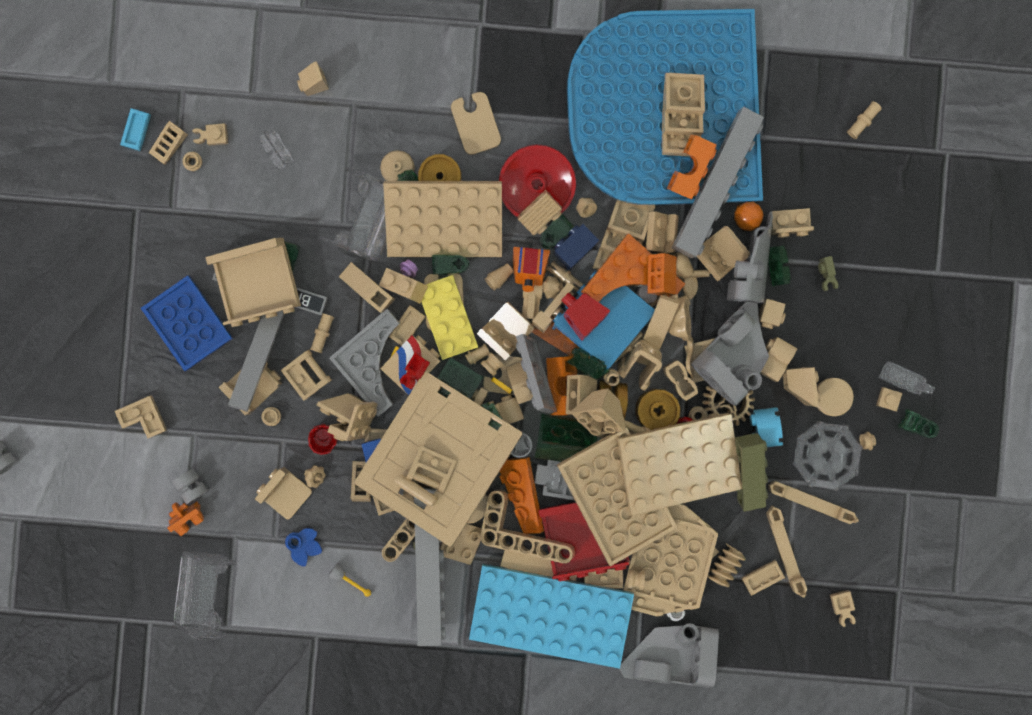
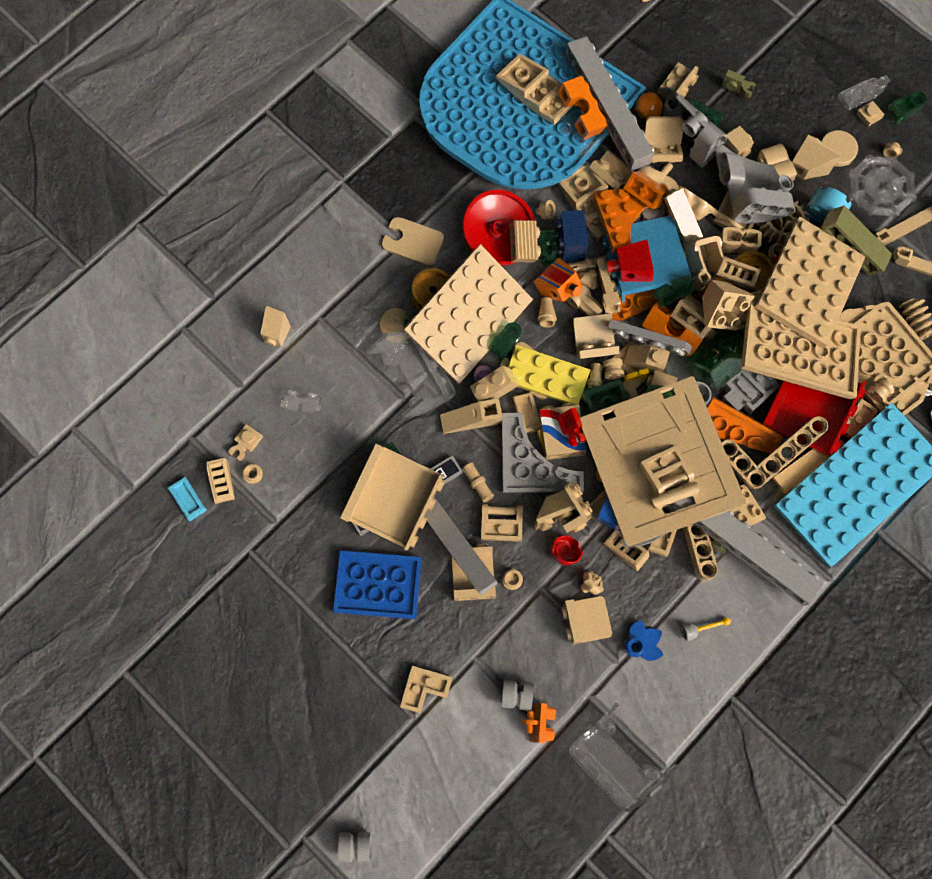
camera: 45 degrees left, 15 degrees down
none -> tan slope [716,257,761,291]

